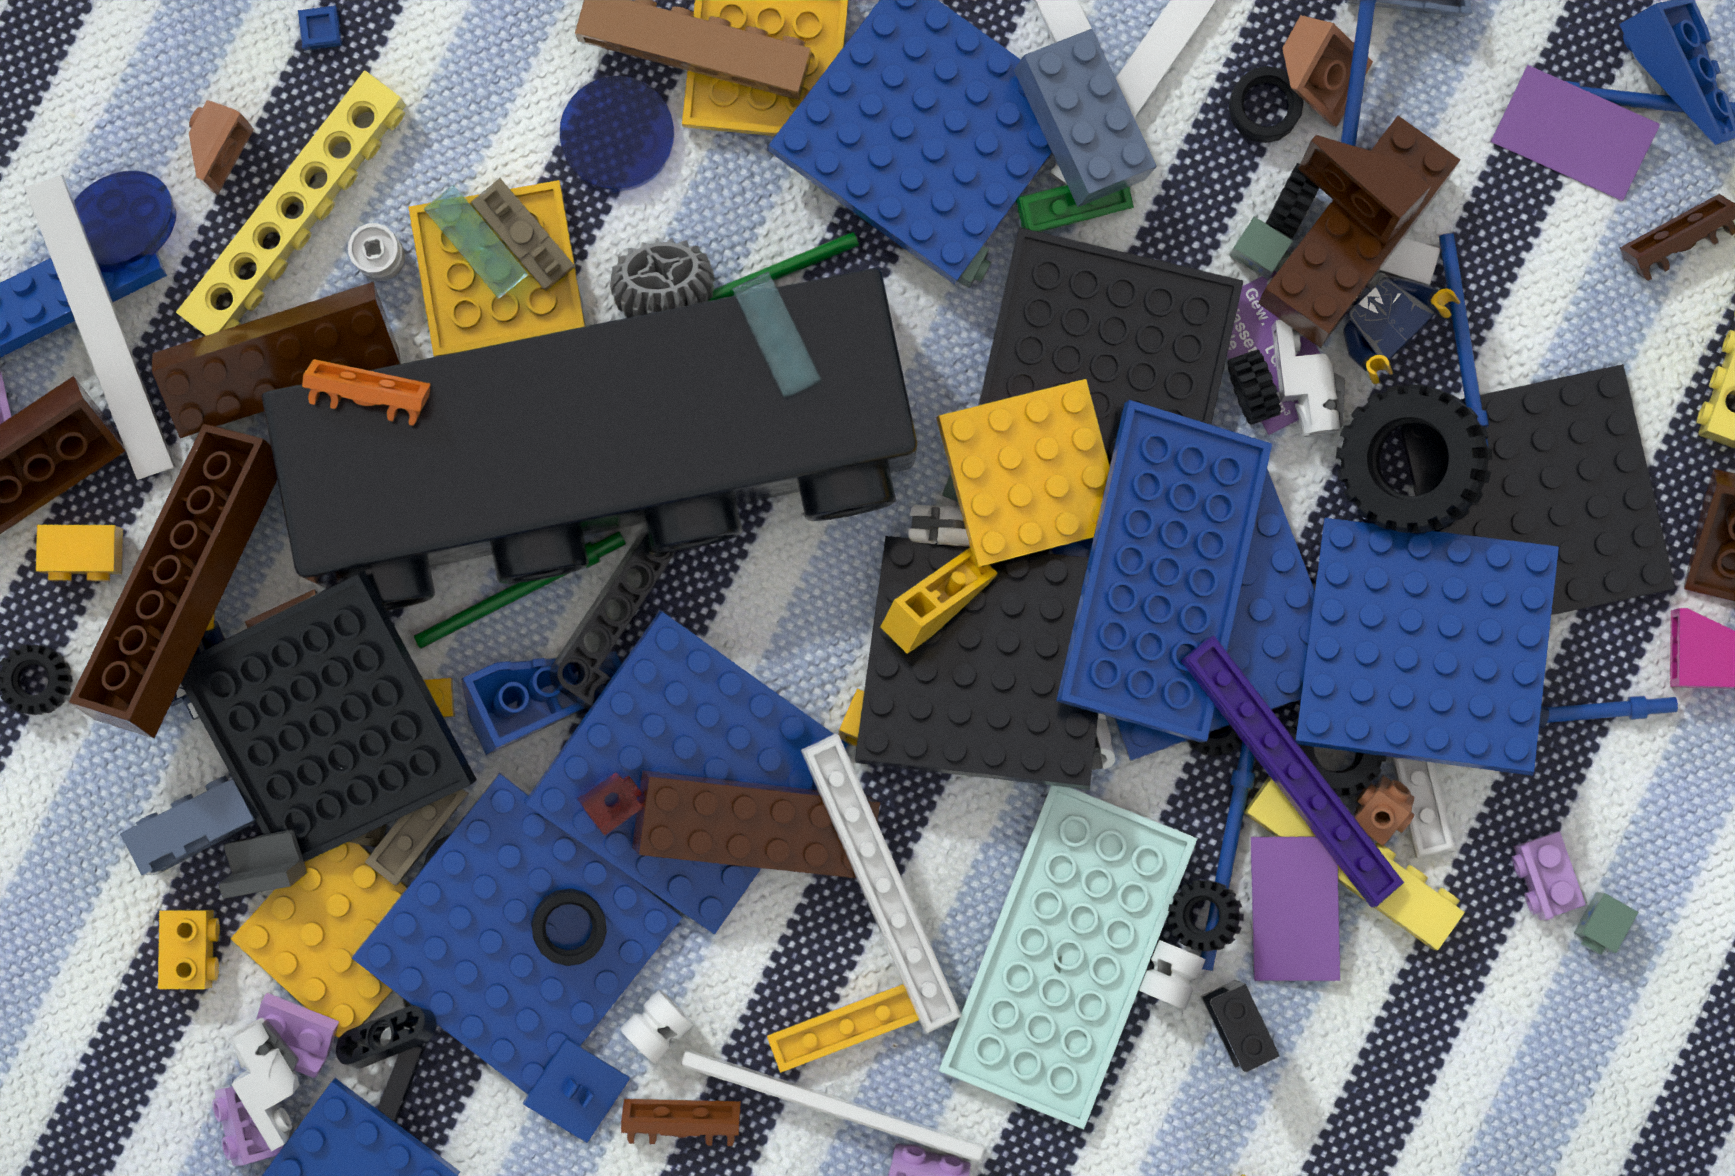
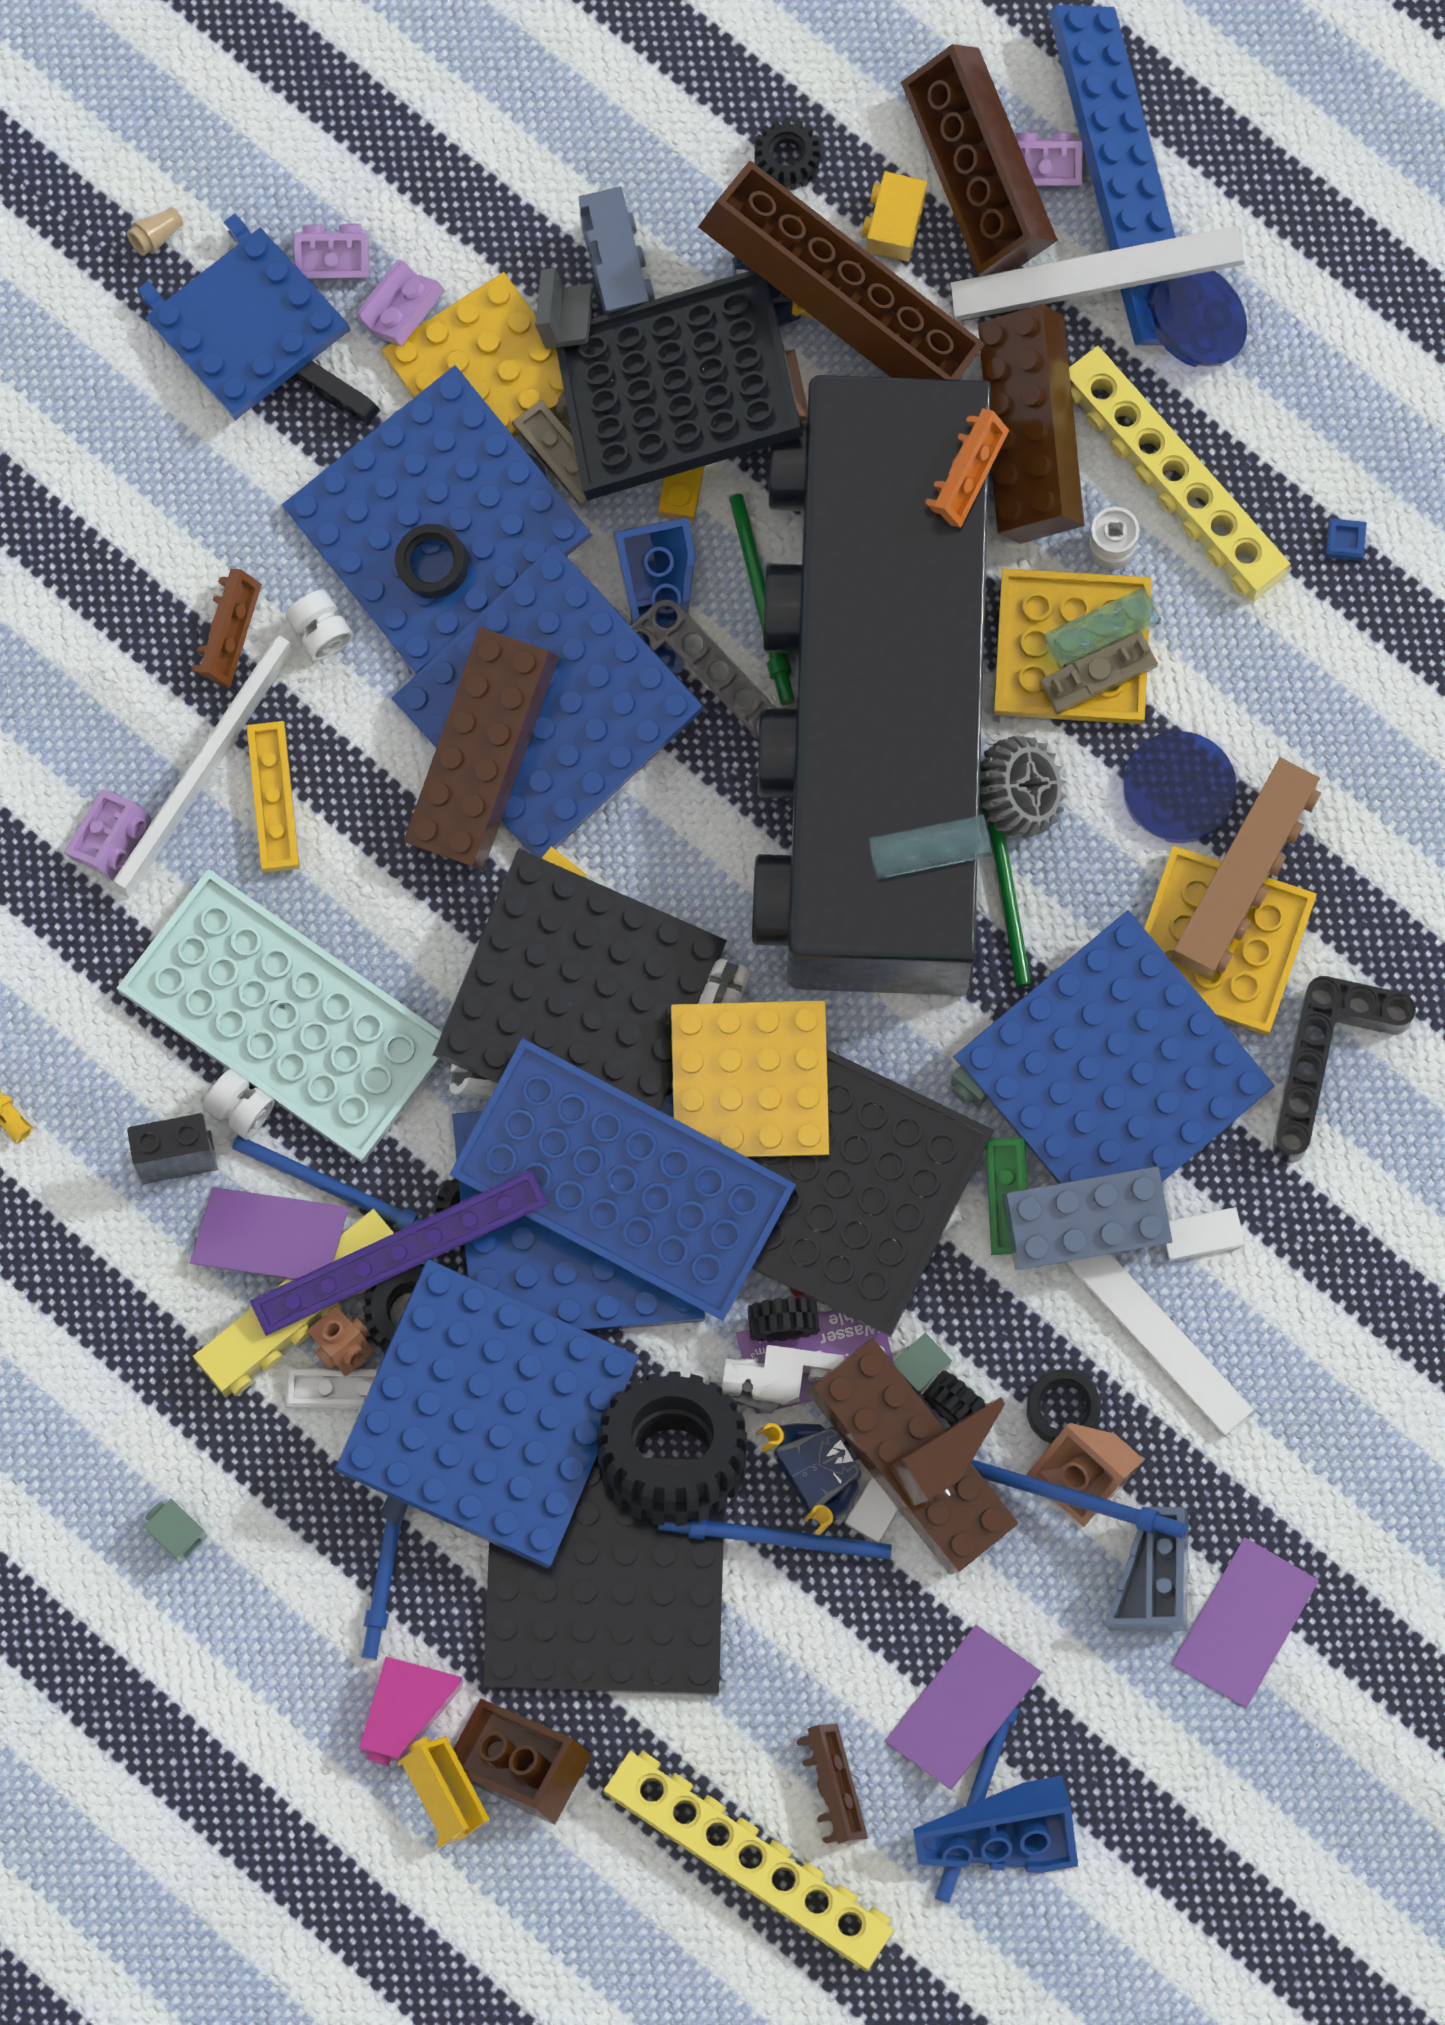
camera: 105 degrees right, 10 degrees down
yellow brick [158,910,220,989] -> none
nougat slope [189,100,254,195] -> none
white plate [229,1017,299,1152] -> none
black beam [336,1005,437,1068] -> none
blue piece [523,1038,630,1143] -> none
clear red brick [577,772,643,836] -> none
white tile [801,734,962,1033] -> none
yellow slope [880,548,998,654] -> none
black tyre [1168,880,1244,951] -> none
lavender bracket [1512,831,1586,921] -> none

